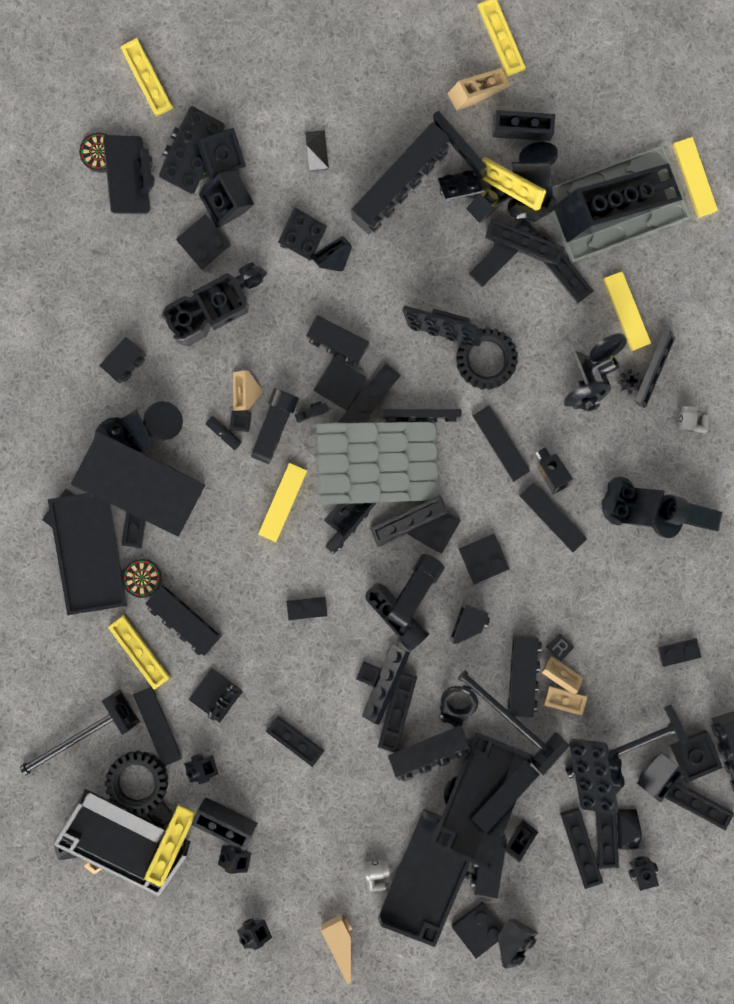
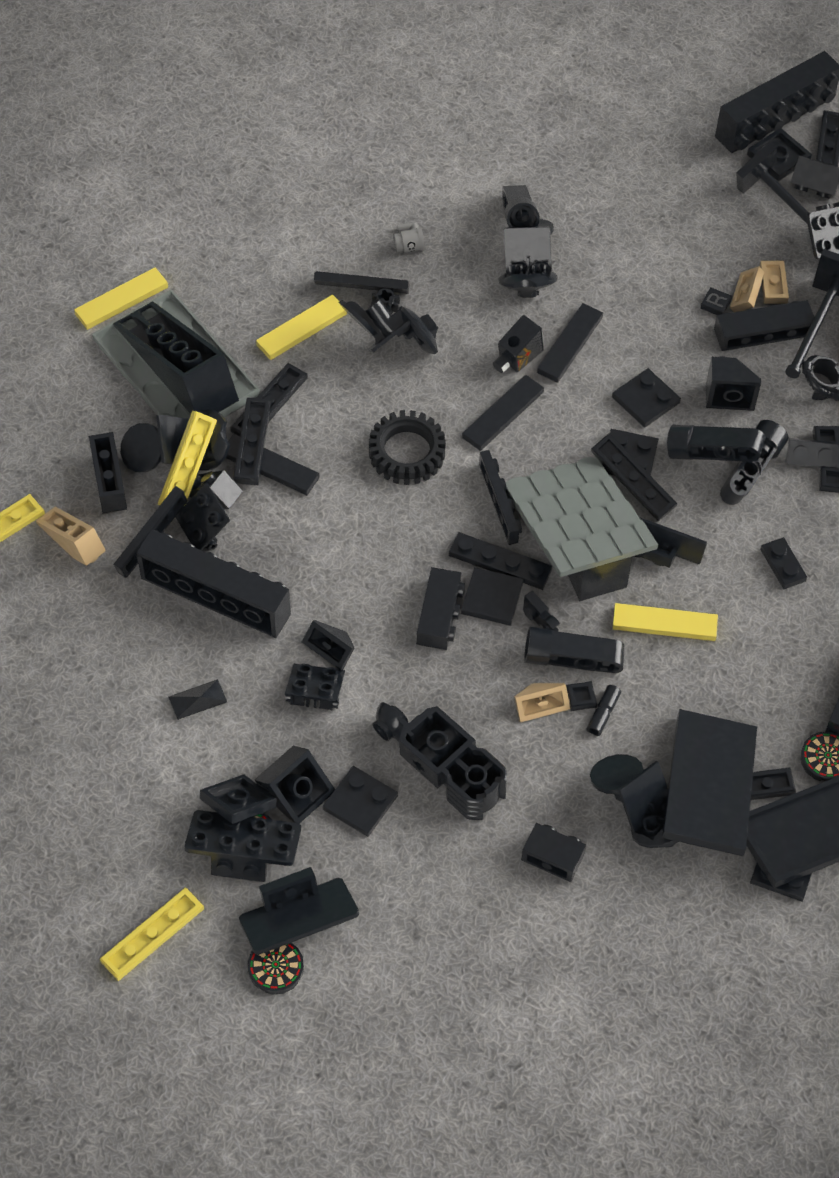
camera: 105 degrees left, 30 degrees down
black bracket [402,306,481,347] -> none
black plate [657,638,702,667] -> none

